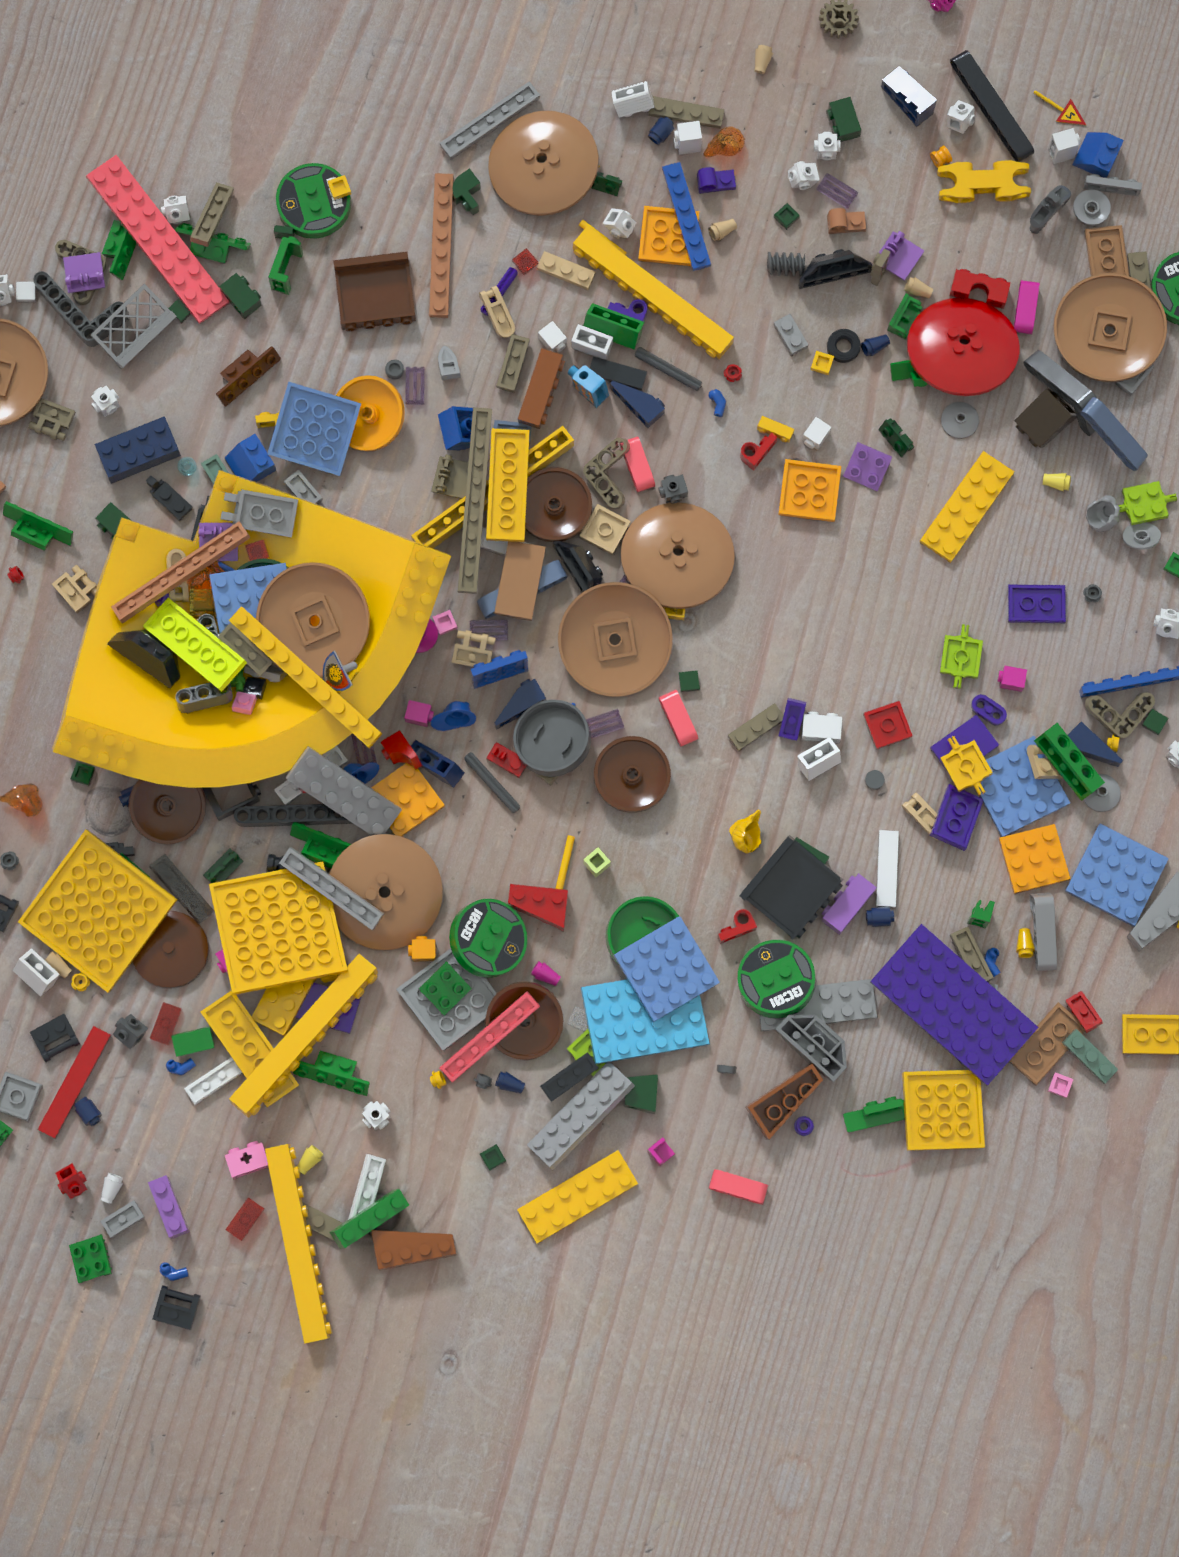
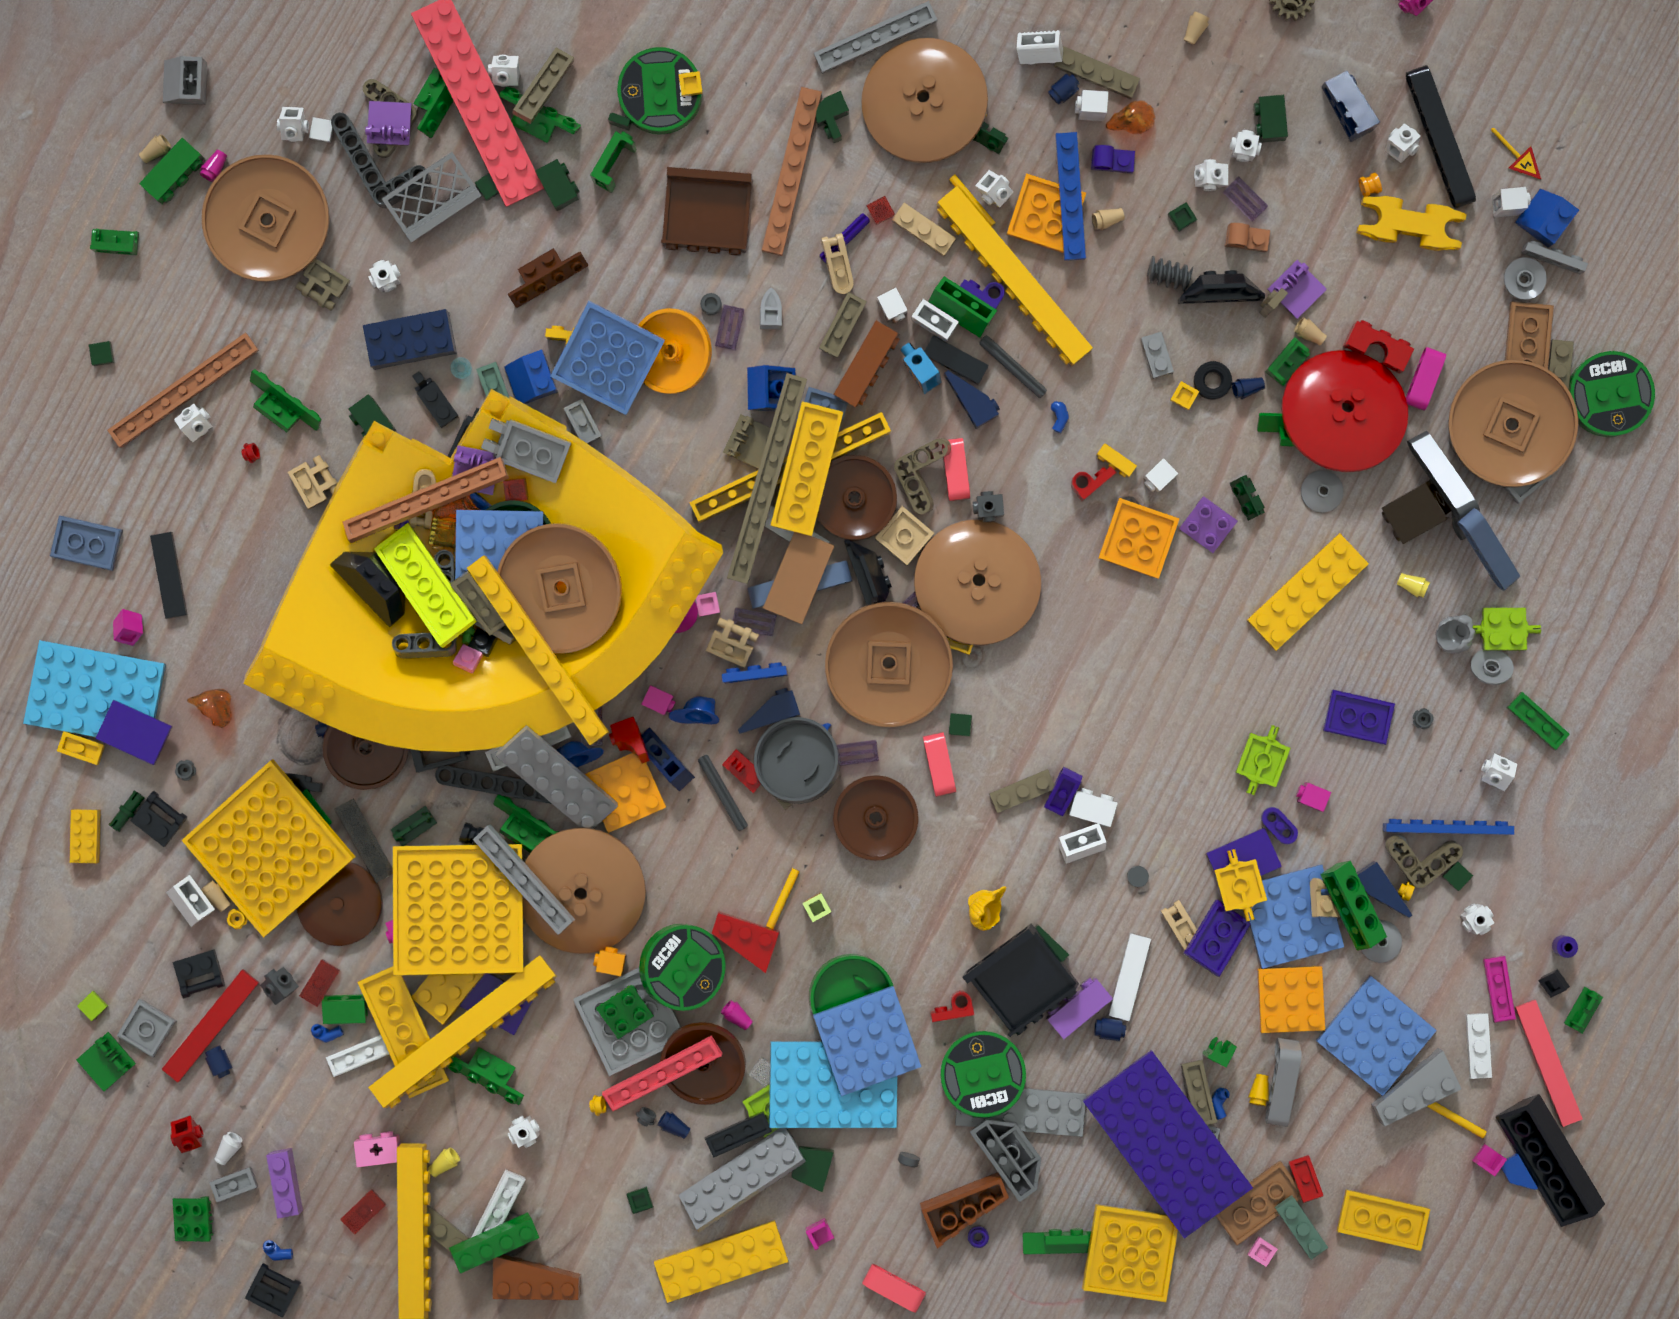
camera: 15 degrees right, 10 degrees up
shield [323,651,357,691] -> none
red plate [724,364,742,382] -> none
red plate [863,701,913,750] -> none
dark grey connector [1030,185,1071,234] -> none

